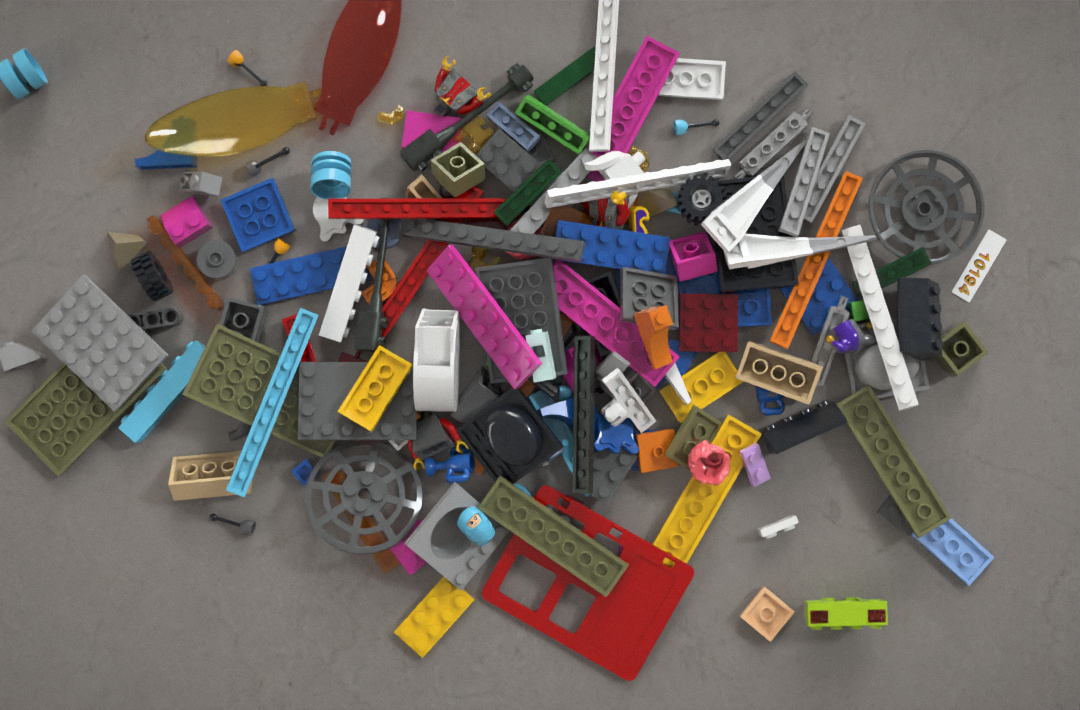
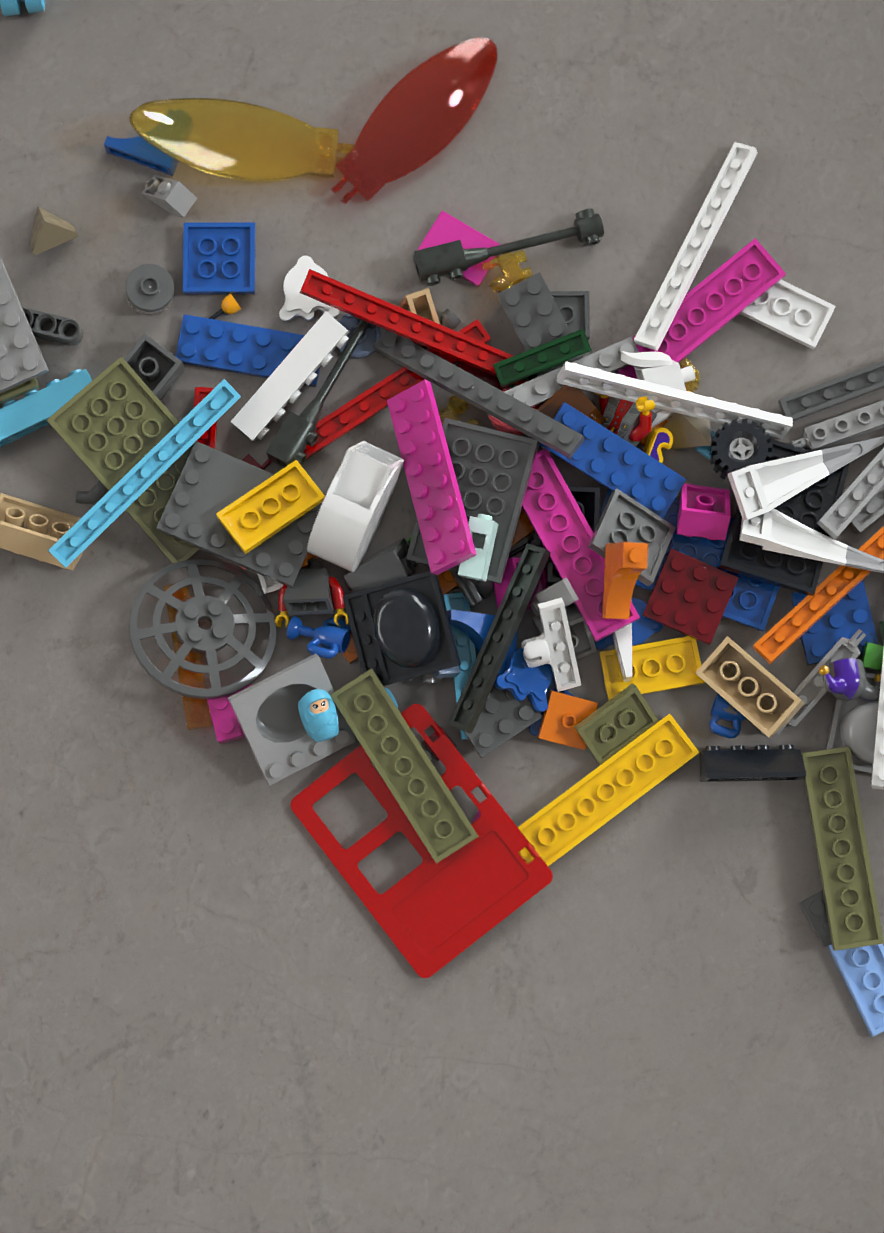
camera: 15 degrees right, 5 degrees down
black wheel [131,251,173,302] -> none
clear orange plate [146,215,225,311] -> none
dark pink slope [160,195,213,247] -> none
hinge [209,513,256,536] -> none
hinge [227,50,268,87] -> none
hinge [245,147,290,177] -> none
blue plate [291,459,319,486] -> none
medium azure wheel [310,151,352,200] -> none
orange plate [361,259,397,304] -> none
clear yellow arm [377,106,405,124] -> none
yellow plate [394,576,475,658] -> none
olive brick [430,142,485,198] -> none
torso [434,56,491,117] -> none
sand blue plate [486,102,541,152] -> none
bright green brick [515,95,590,154] -> none
dark green tile [534,46,596,106] -> none
medium azure hinge [558,386,604,401] -> none
hinge [673,119,720,136] -> none
coral hair [688,440,730,486] -> none
lavender plate [739,443,771,487] -> none
light nougat plate [740,586,795,642] -> none
white plate [757,515,799,539] -> none
lime piece [804,597,888,630] -> none

